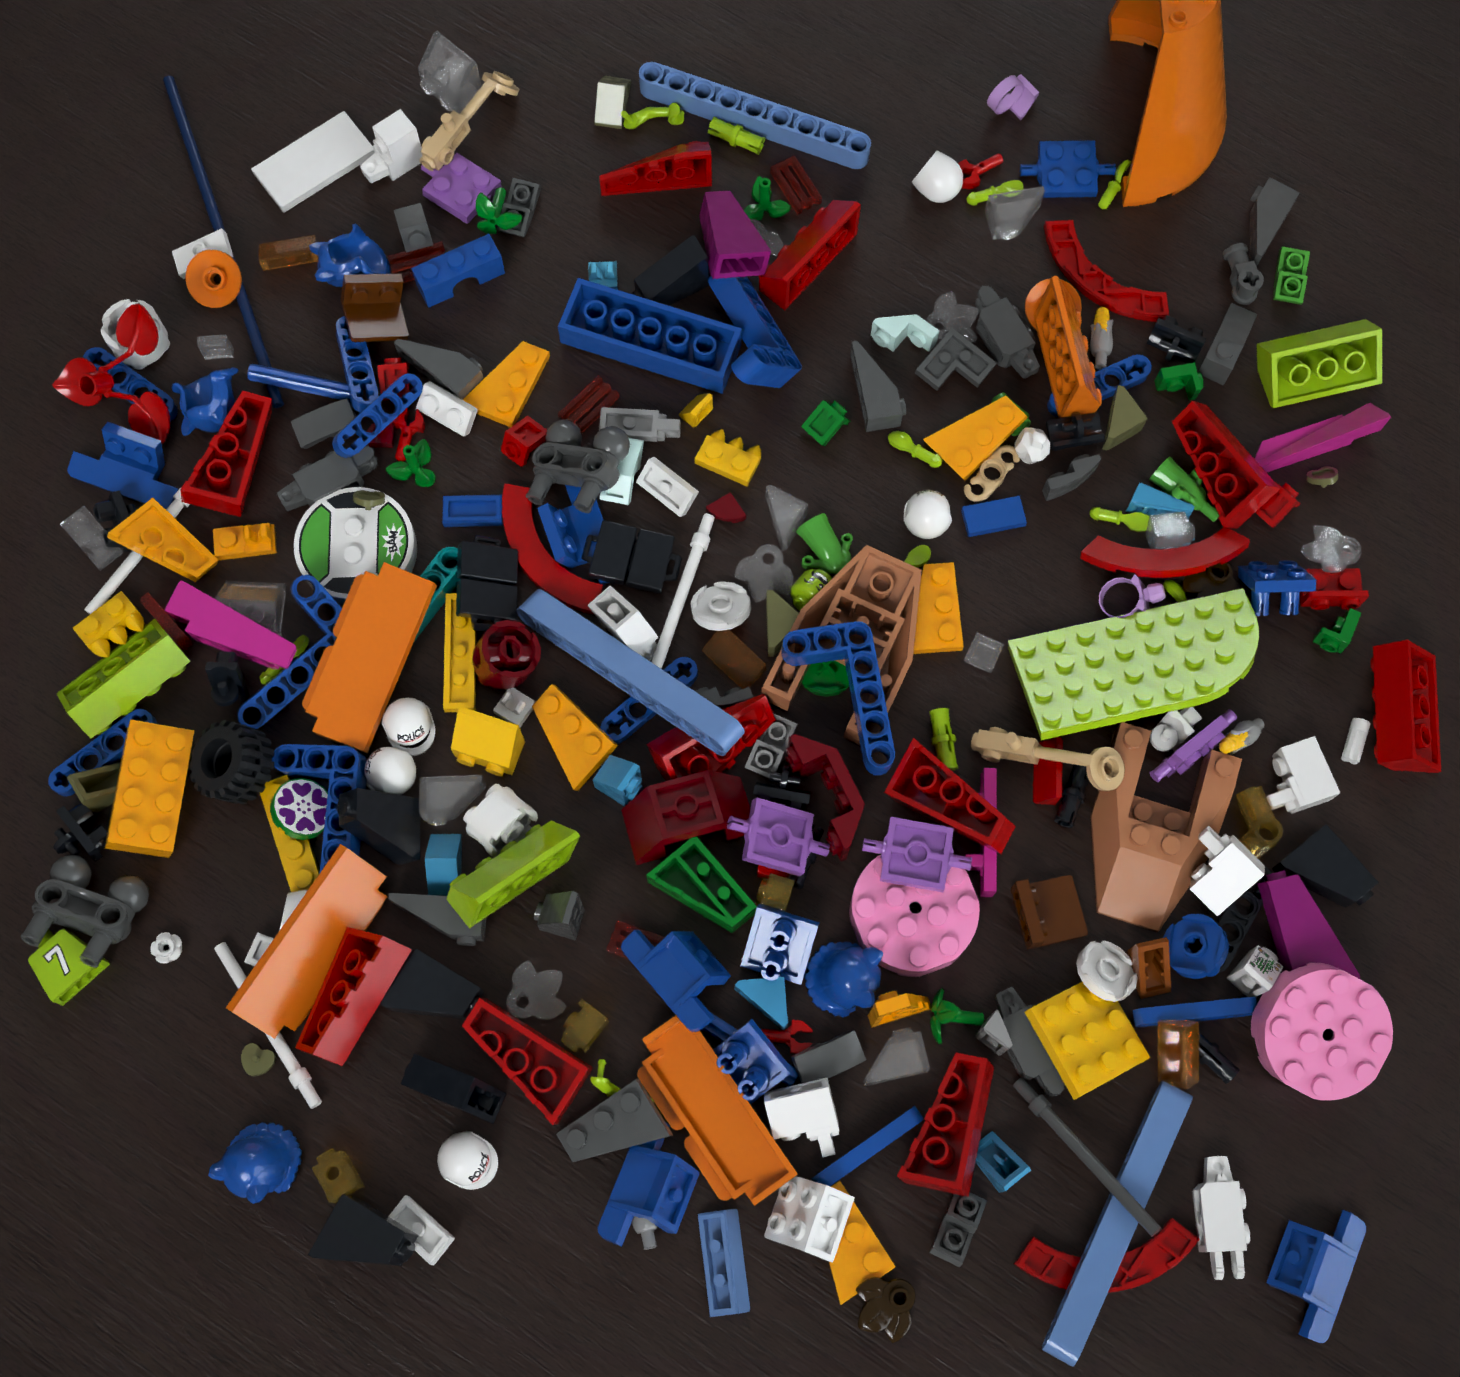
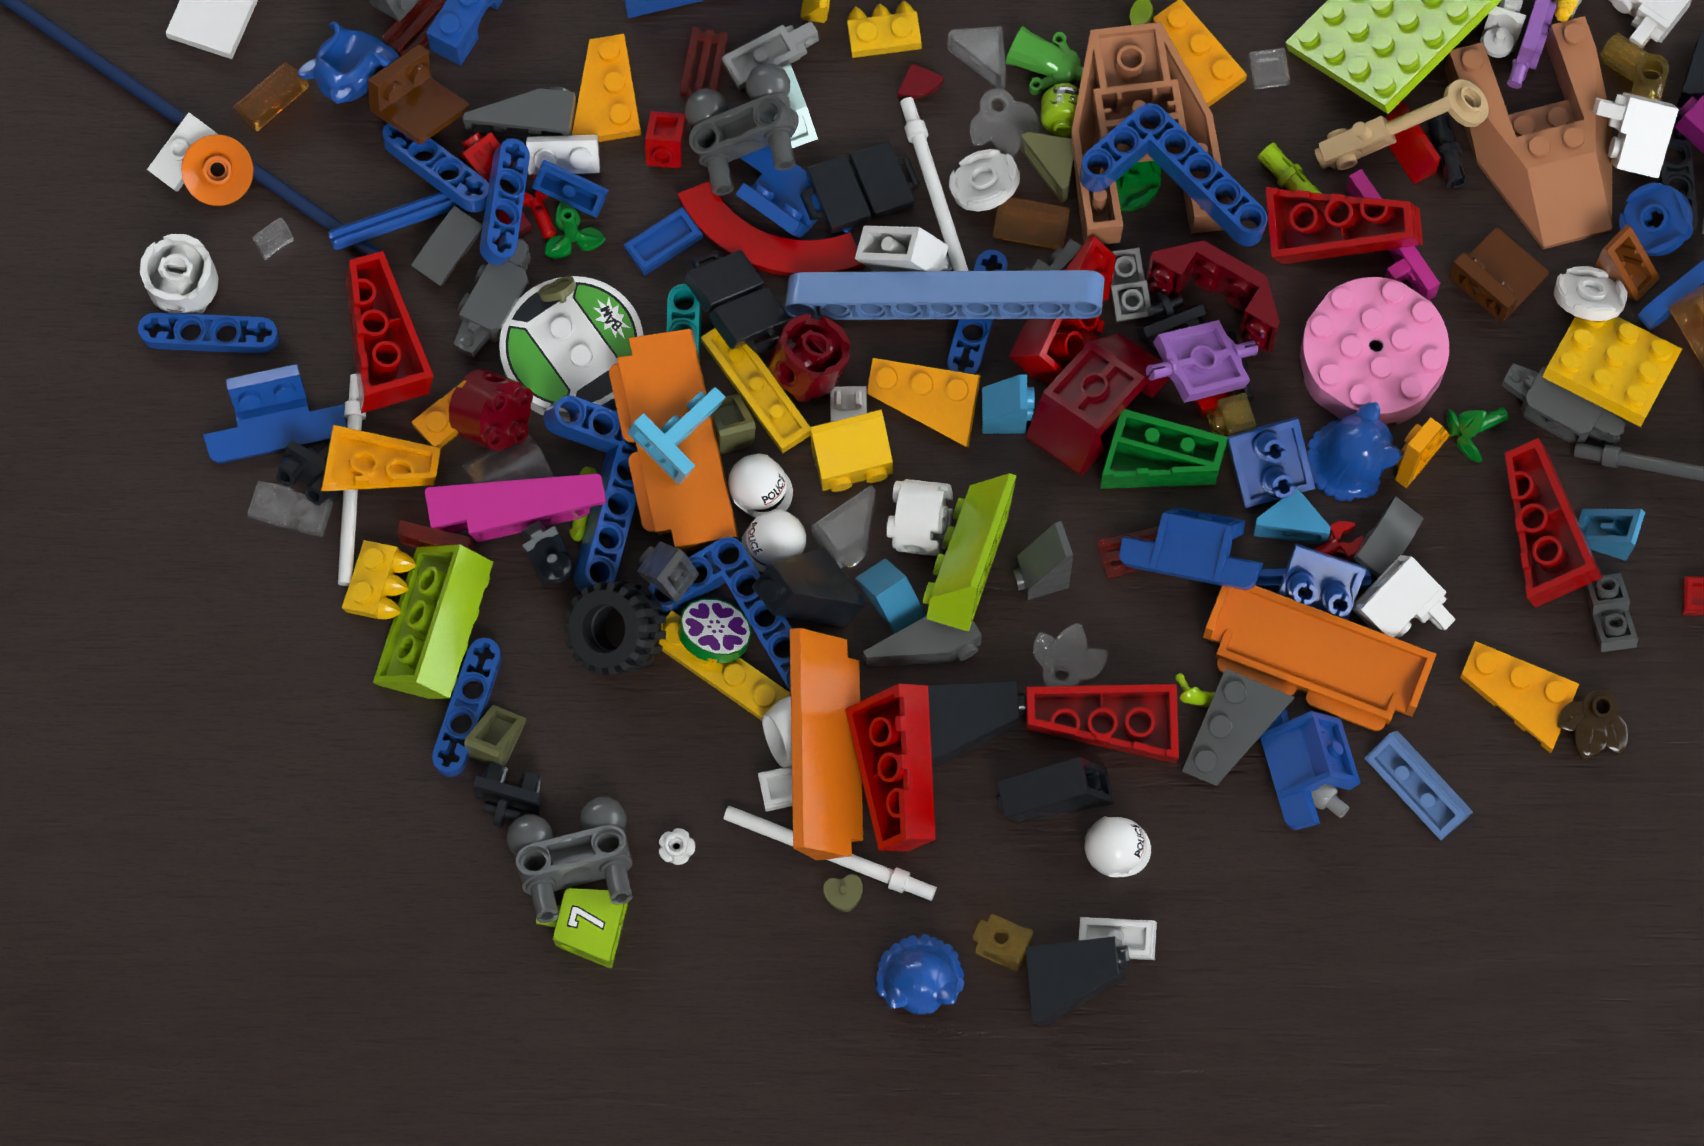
camera: 30 degrees left, 0 degrees up
red plant [52,303,170,444] -> none
light orange brick [105,719,194,858] -> none
blue hair [172,367,238,436] -> none
clear yellow brick [560,999,609,1053] -> none
white plate [636,457,699,517] -> none
white bracket [764,1176,855,1263] -> none
blue beam [811,1106,924,1186] -> none
medium lavender plate [862,817,972,893] -> none
clear slope [863,1028,930,1087] -> none
light grey slope [975,1010,1013,1056] -> none
none -> dark red brick [449,369,533,451]
none -> blue slope [532,160,609,218]
none -> medium azure bracket [627,387,725,485]
none -> dark grey slope [637,542,699,603]
none -> olive slope [711,393,756,455]

